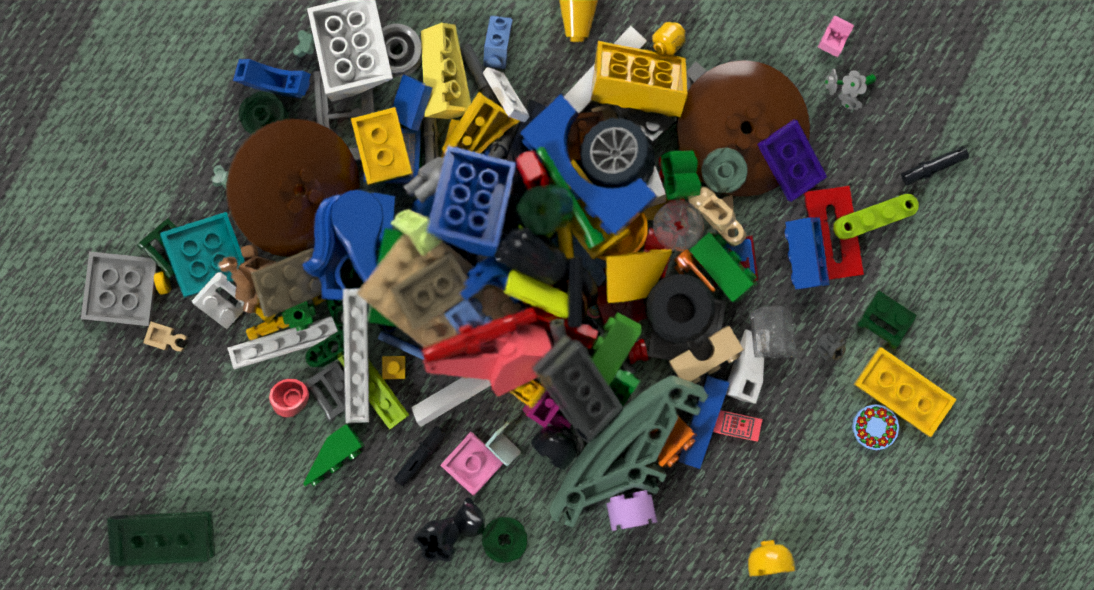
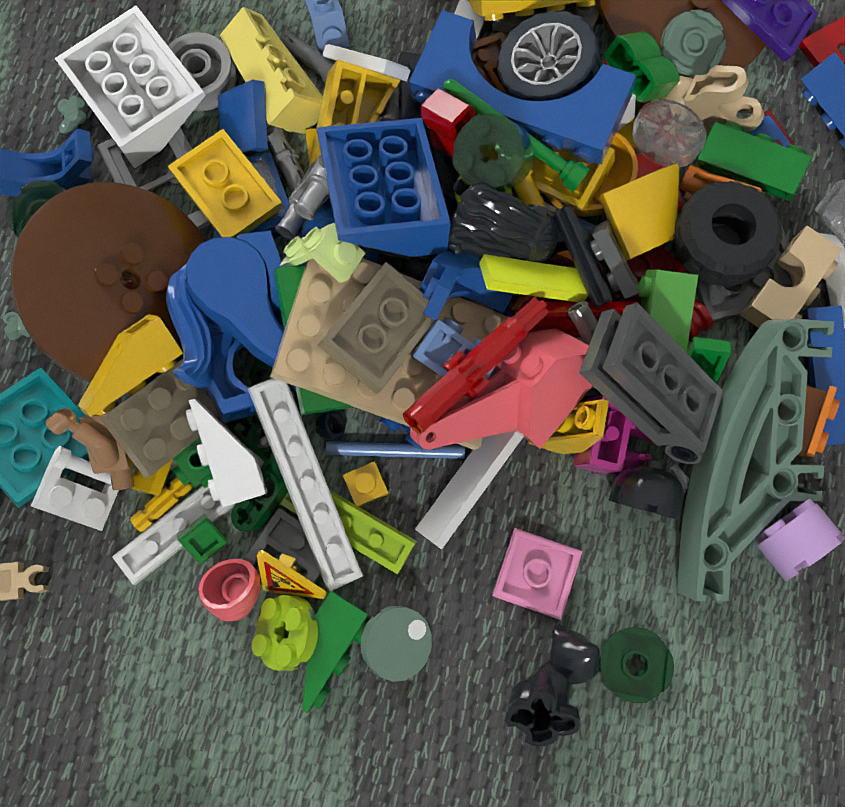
camera: 25 degrees left, 10 degrees down
black axle [394,426,446,487] -> none
light aqua bracket [485,421,521,466] -> none
none -> yellow slope [78,314,183,417]
none -> green tile [176,514,228,565]
none -> white slope [186,399,268,508]
none -> lime plate [251,595,318,671]
none -> yellow piece [257,550,327,599]
none -> sand green tile [361,606,432,682]
none -> dark grey plate [589,220,639,299]

